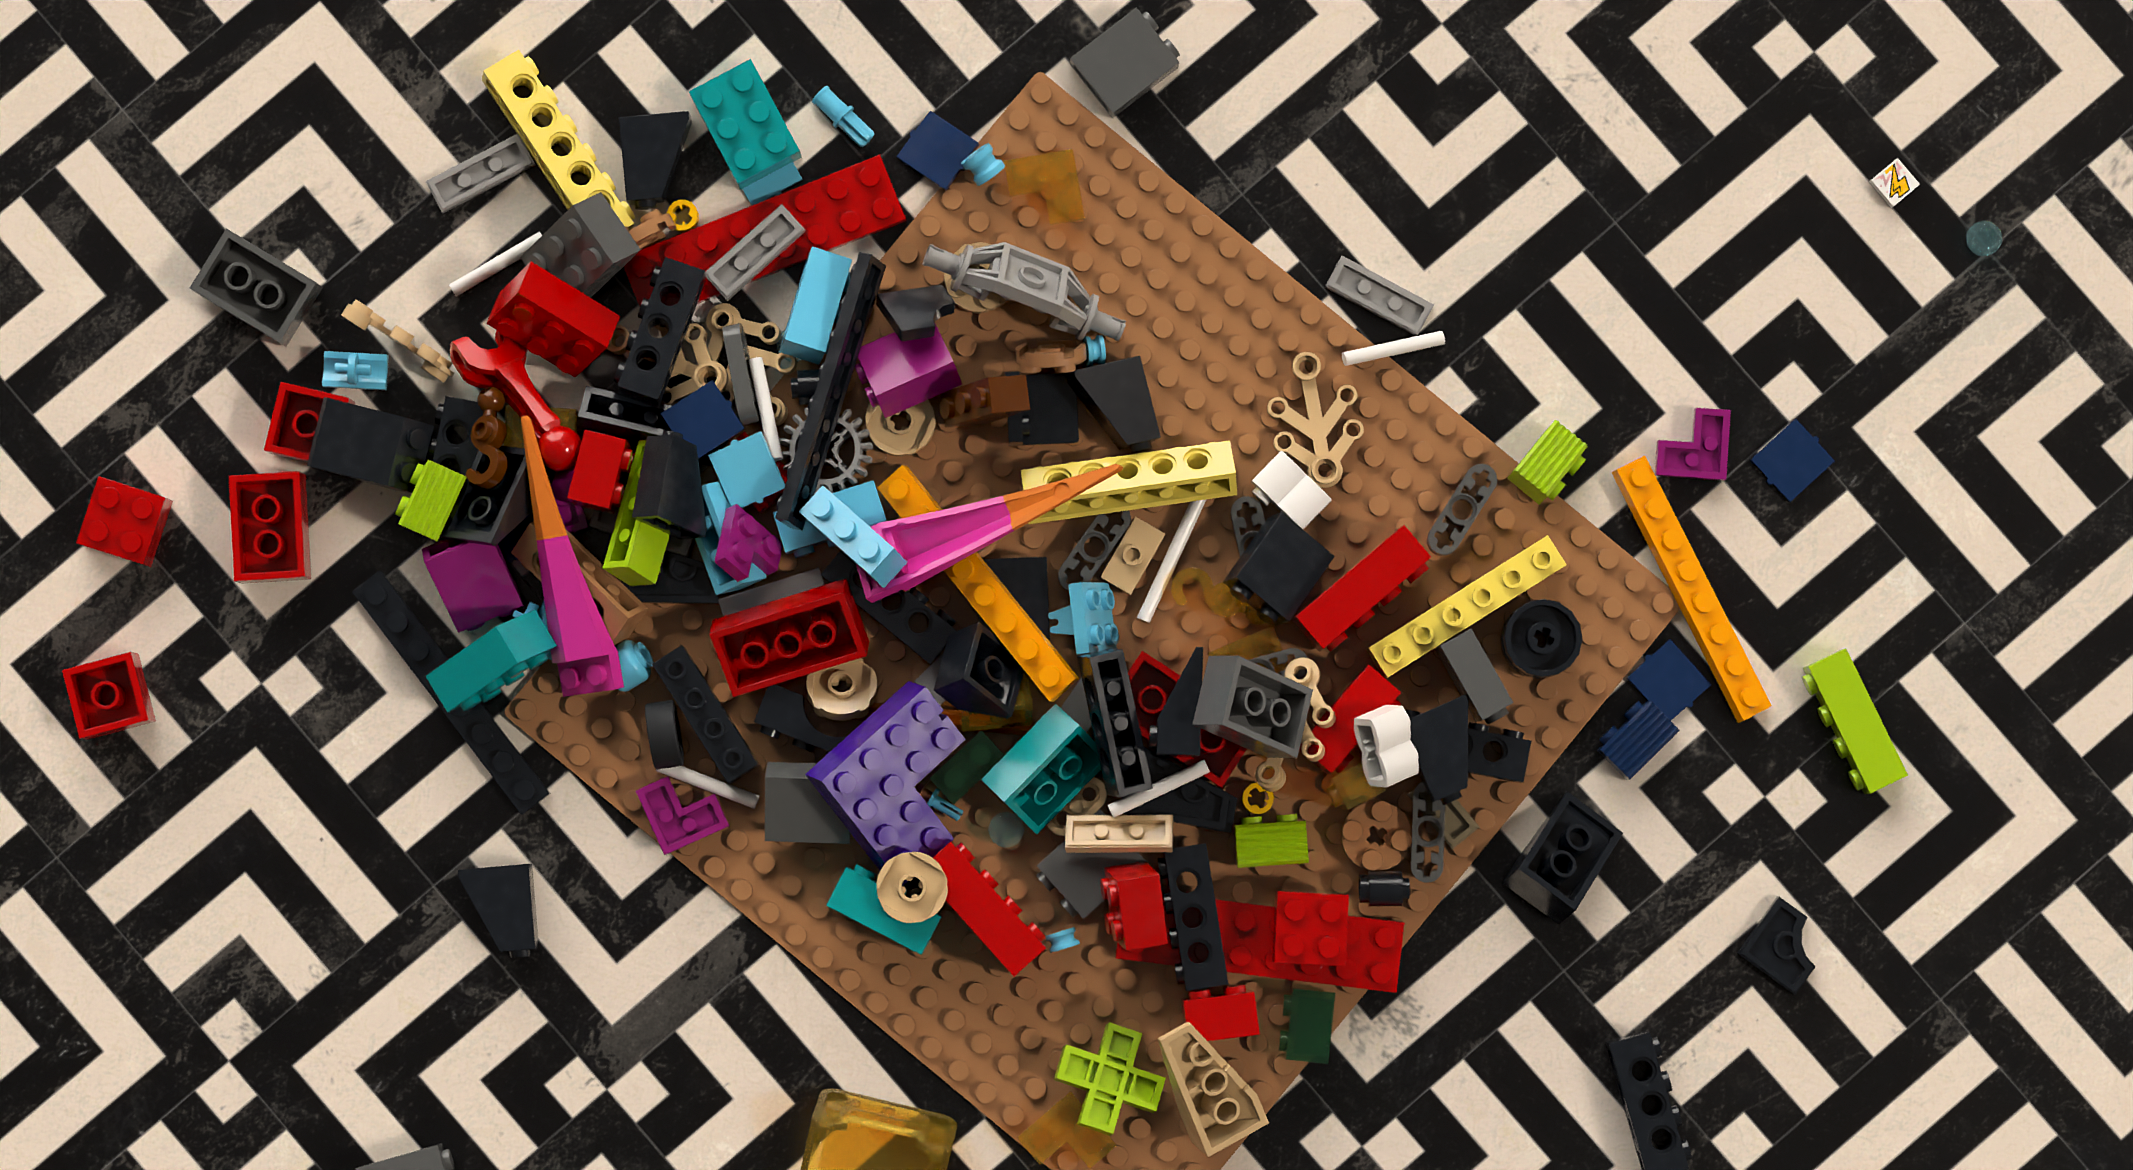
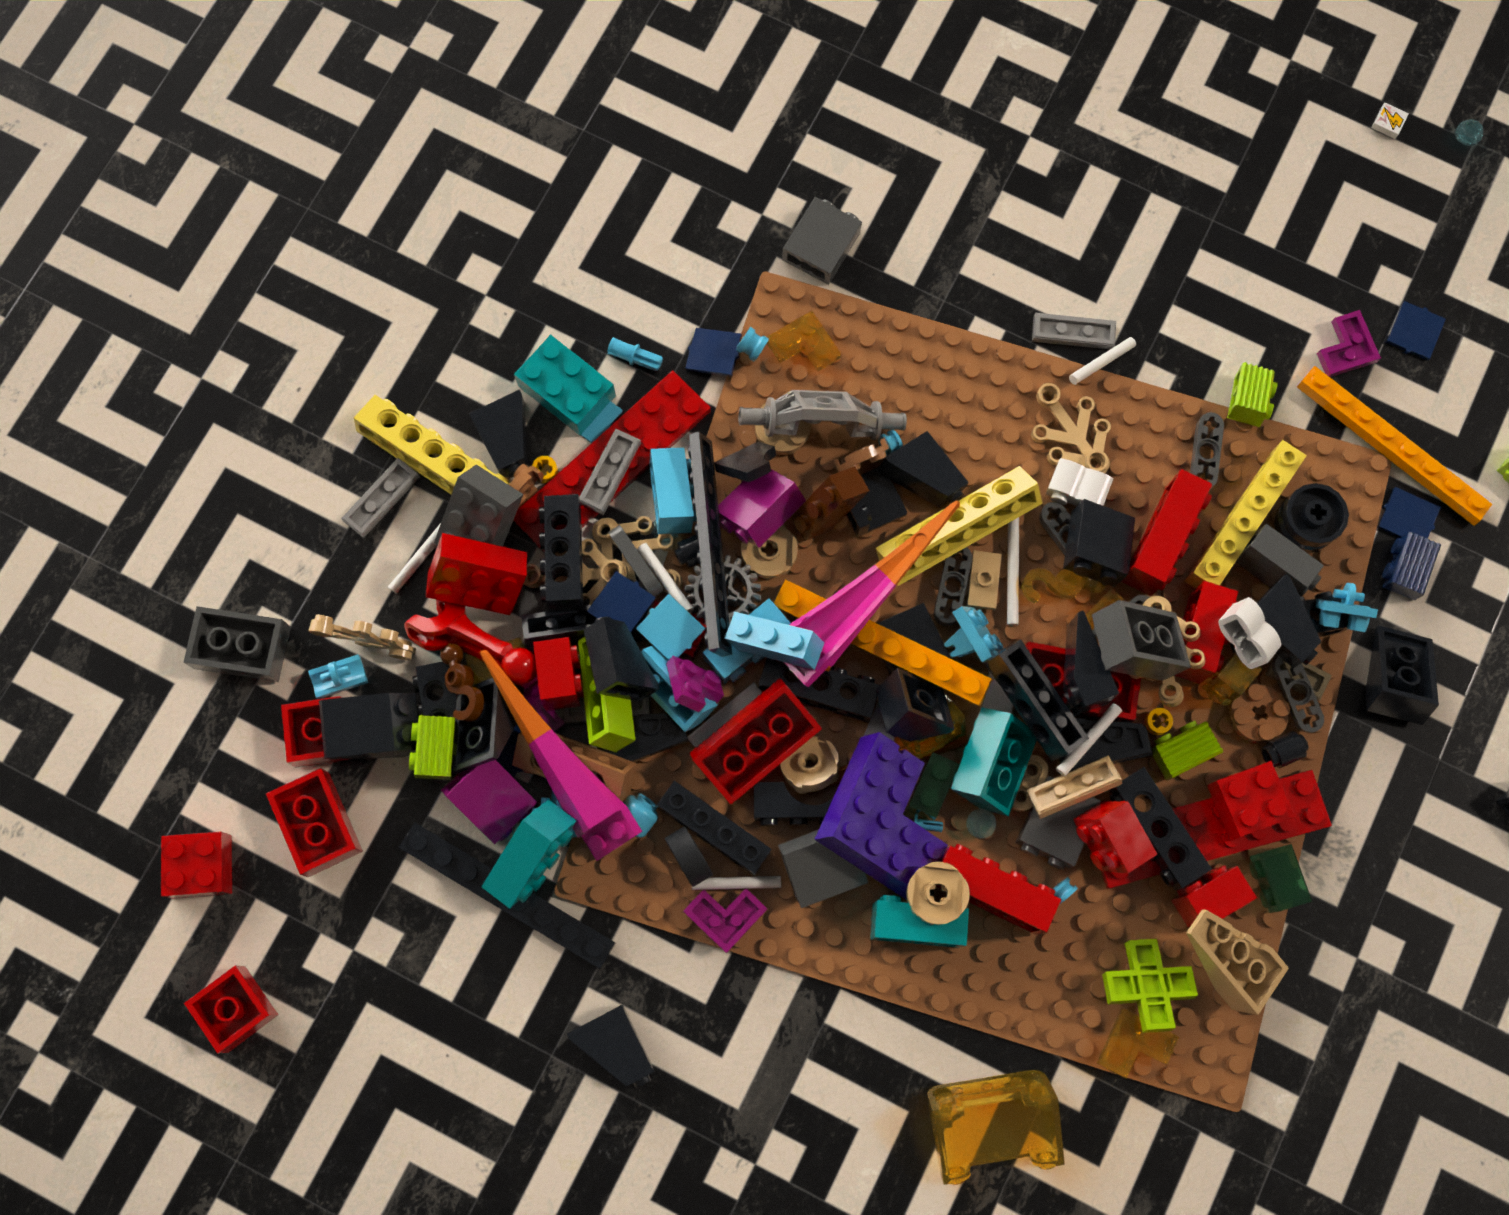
camera: 20 degrees left, 10 degrees down
none -> medium azure hips [1315,583,1378,632]

